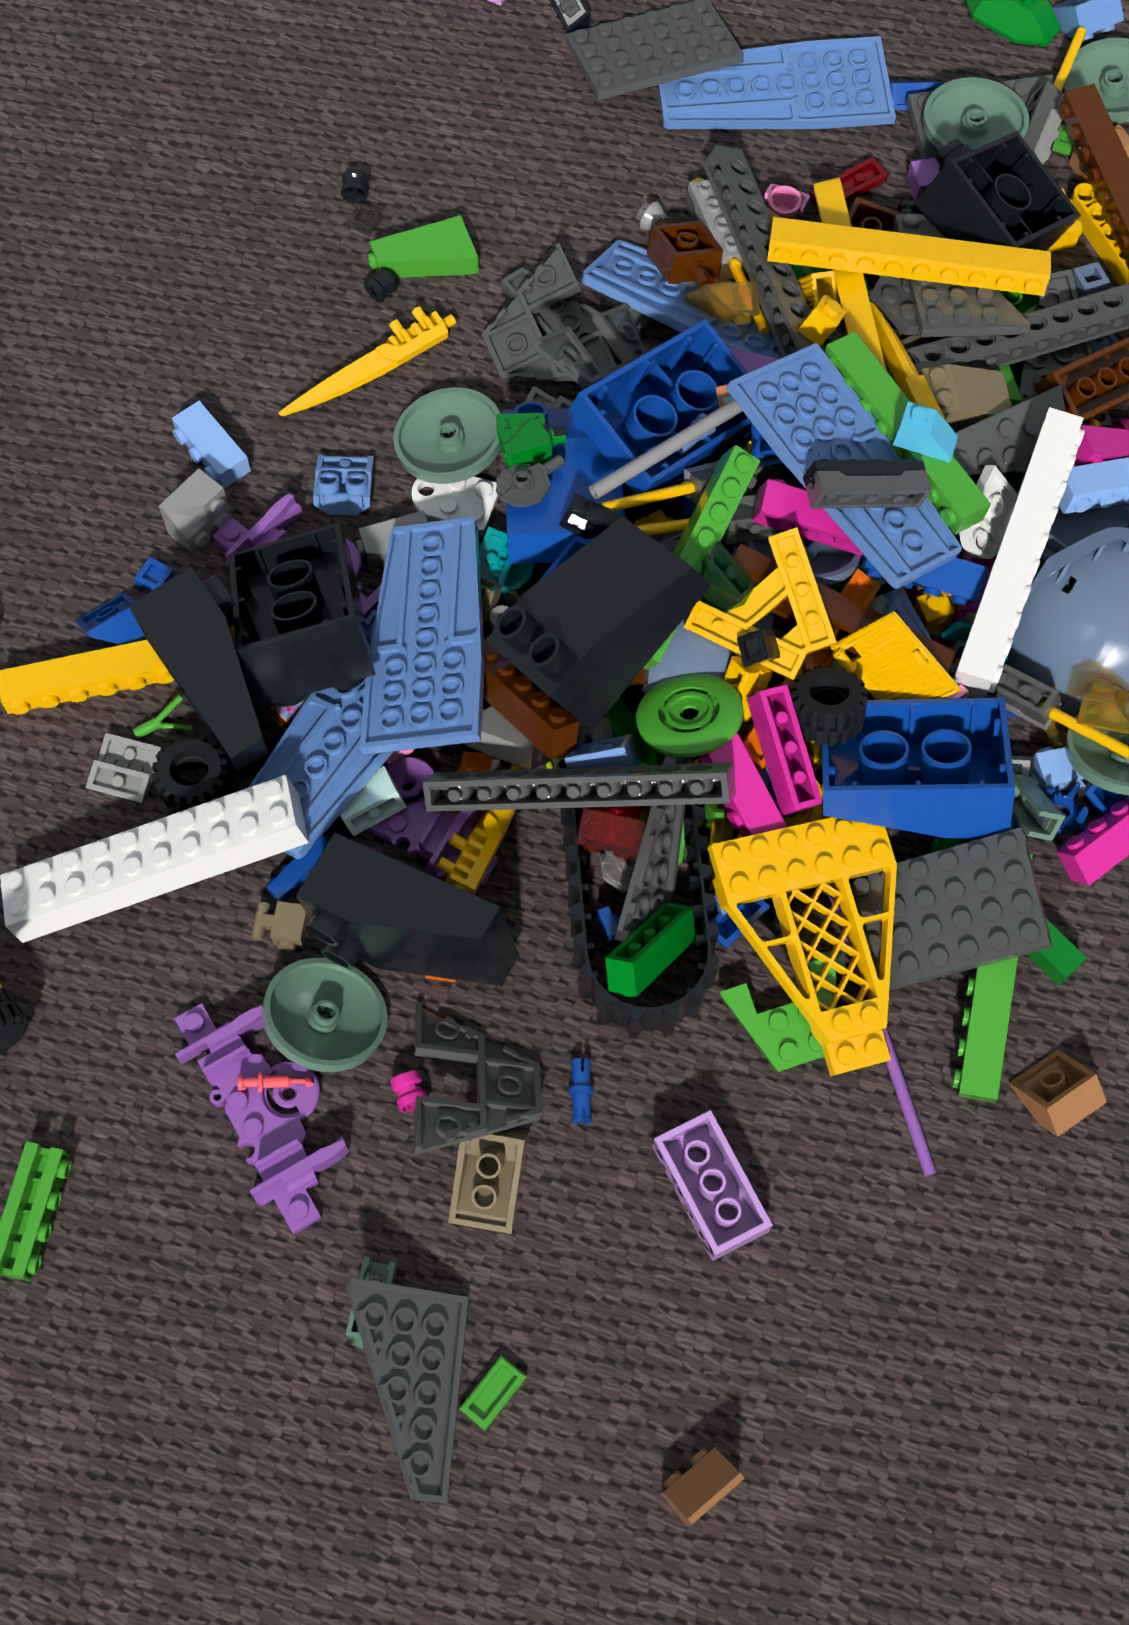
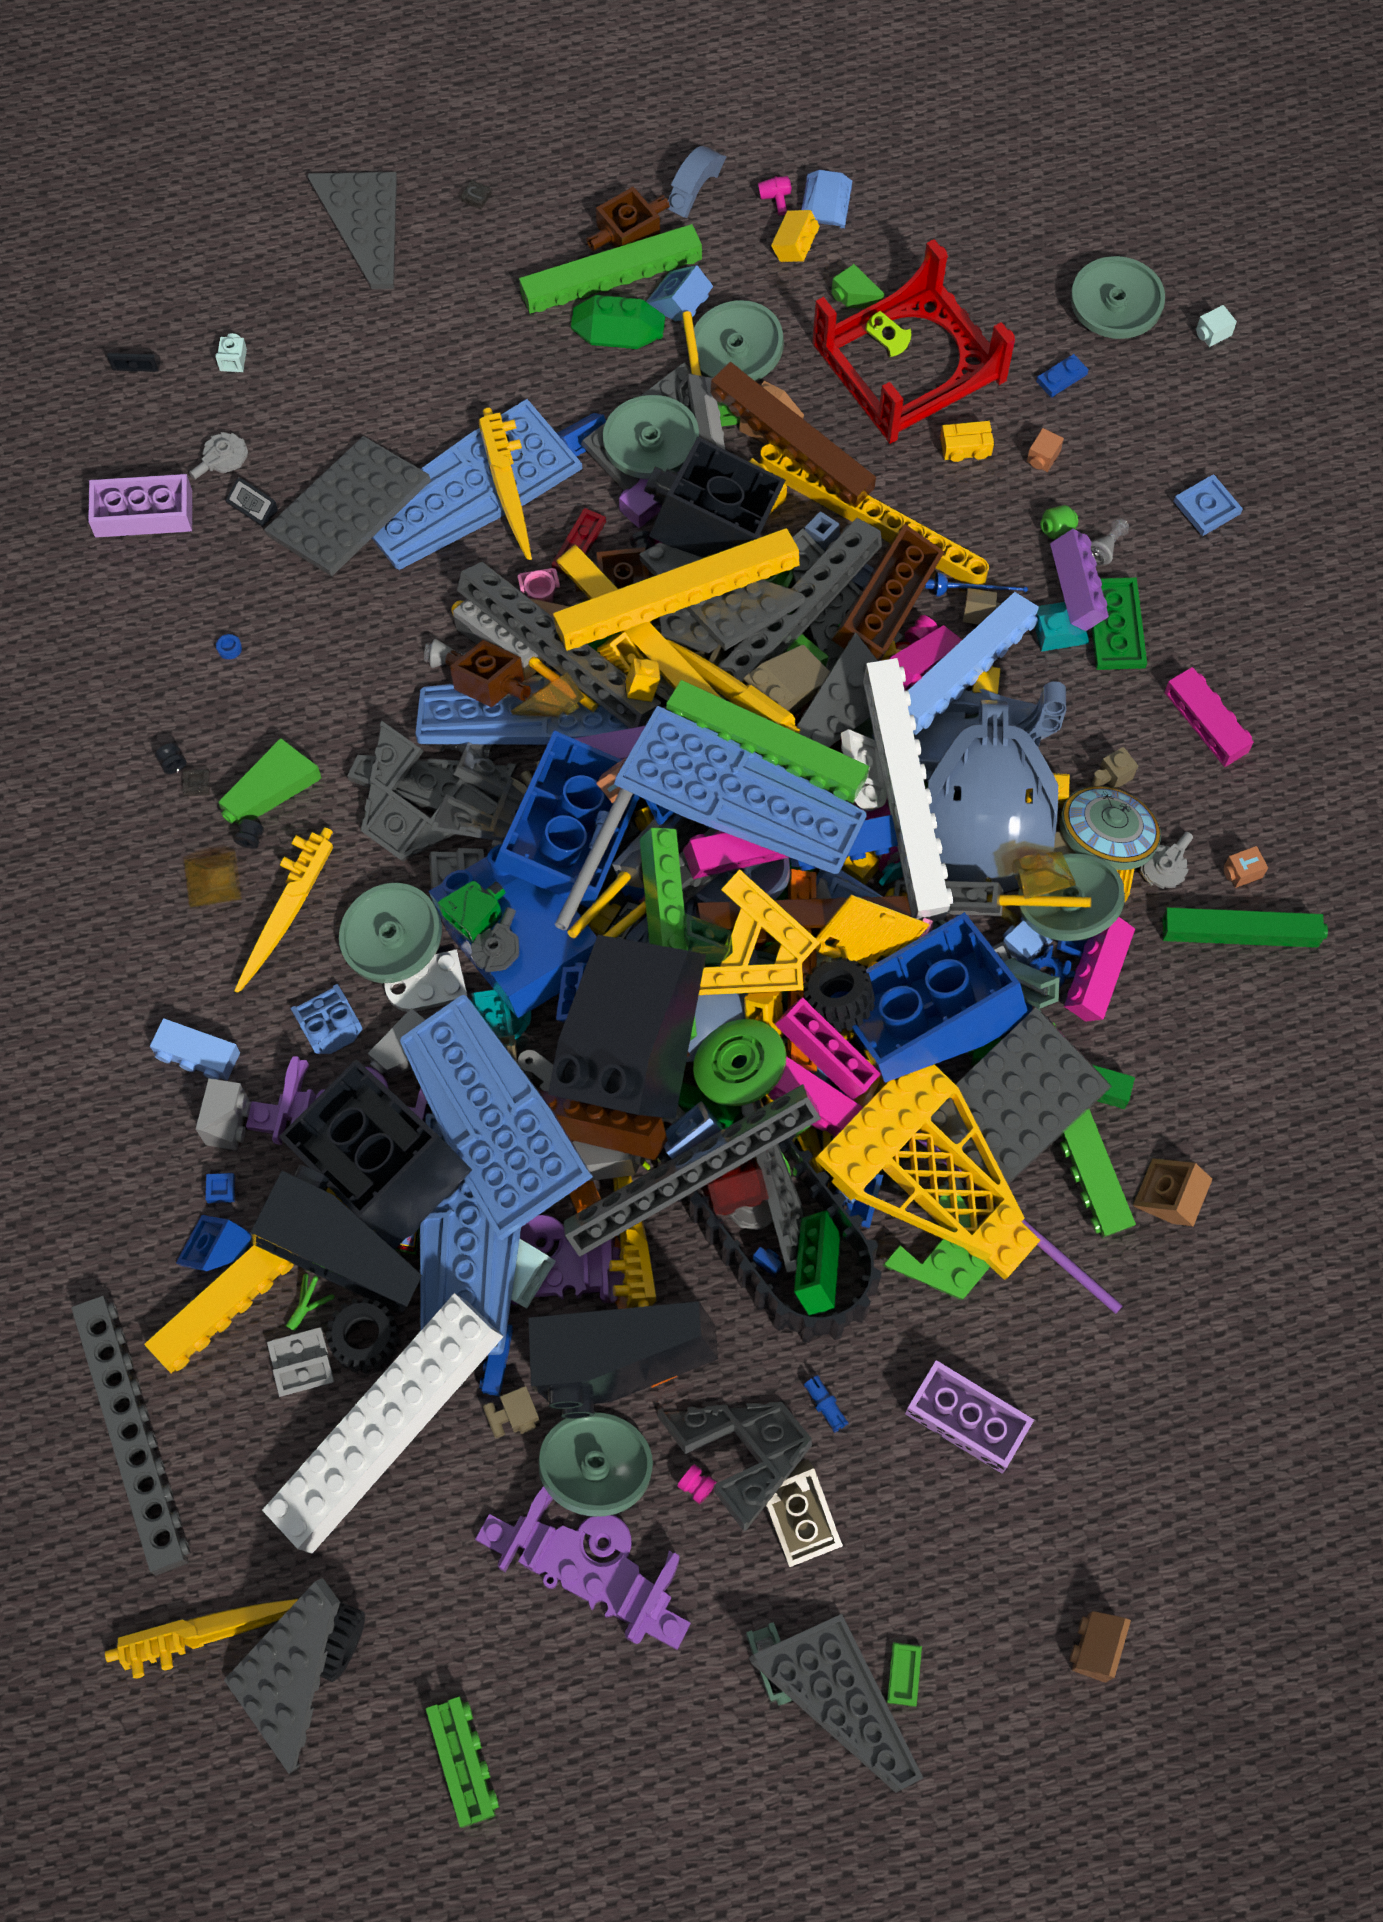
camera: 30 degrees left, 0 degrees up
coral piece [238,1071,313,1093] -> none
black slope [559,493,628,539] -> none
black slope [737,628,780,667] -> none
dark grey piece [803,459,932,509] -> none
medium azure slope [893,401,958,463] -> none
none -> clear yellow slope [184,852,242,908]
none -> blue tile [216,634,242,660]
none -> yellow piece [479,408,532,560]

